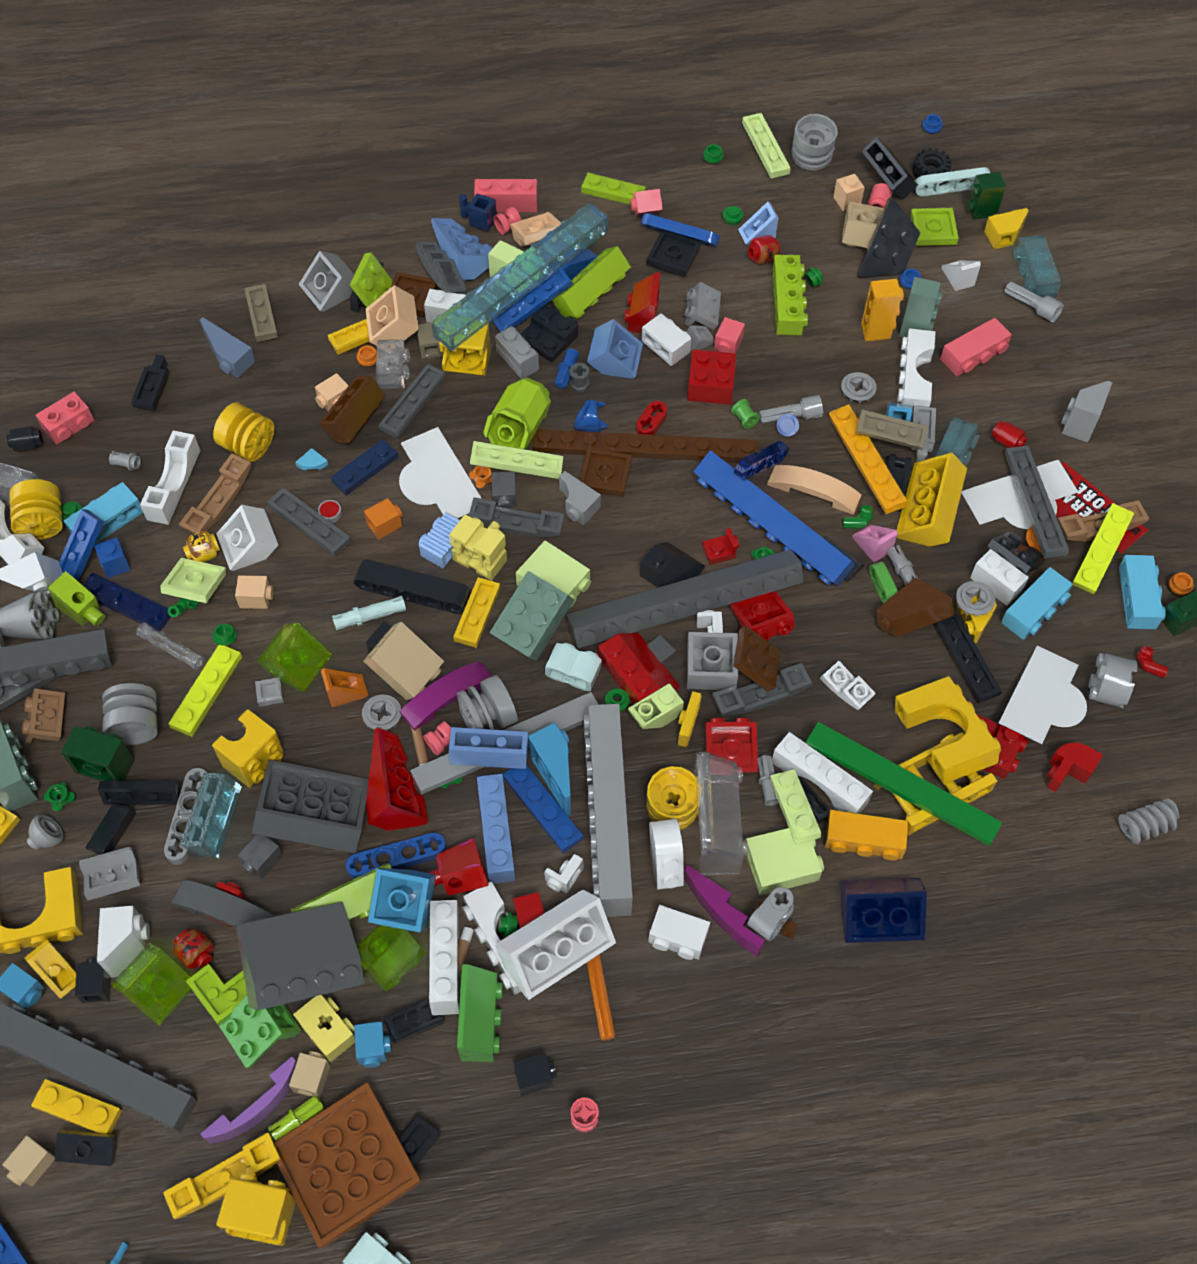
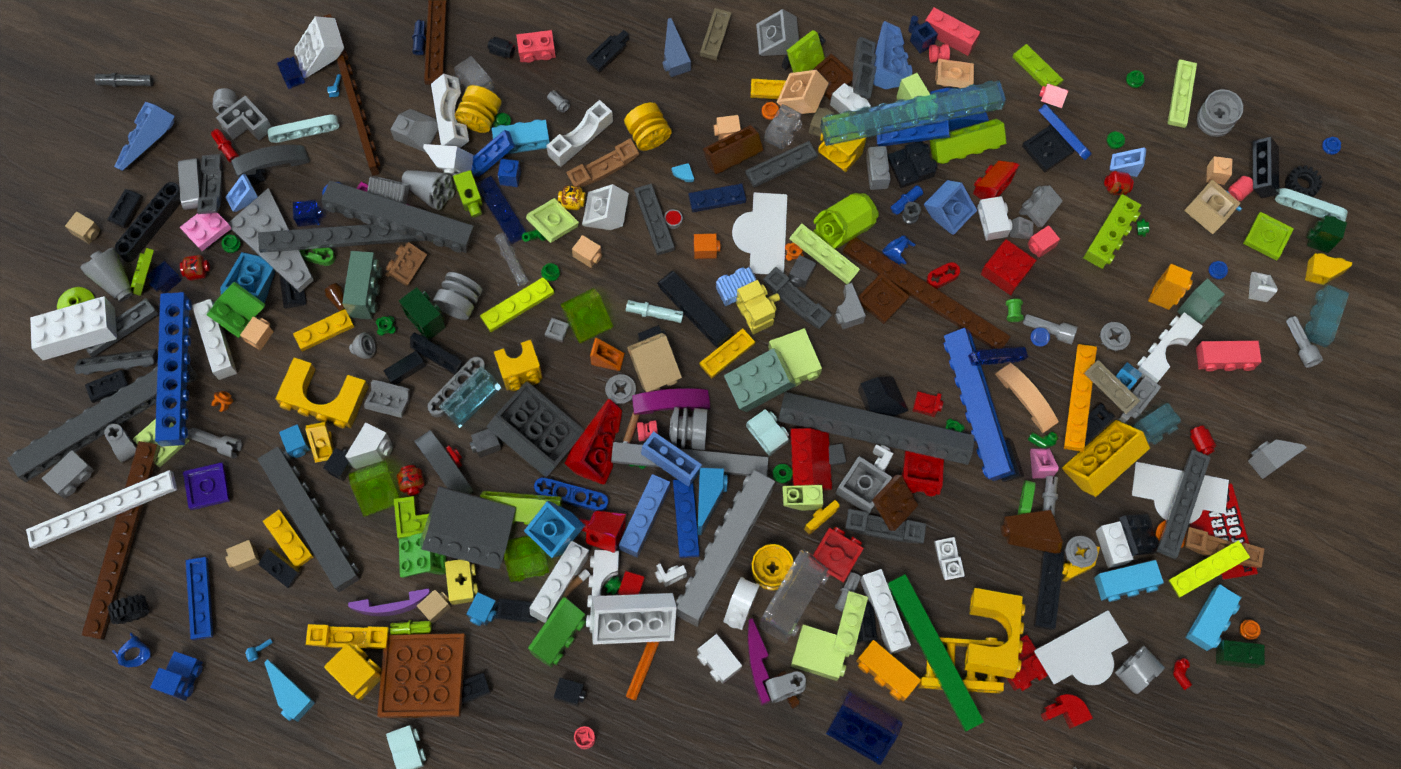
camera: 30 degrees right, 10 degrees up
black wing [856,198,921,277] -> none

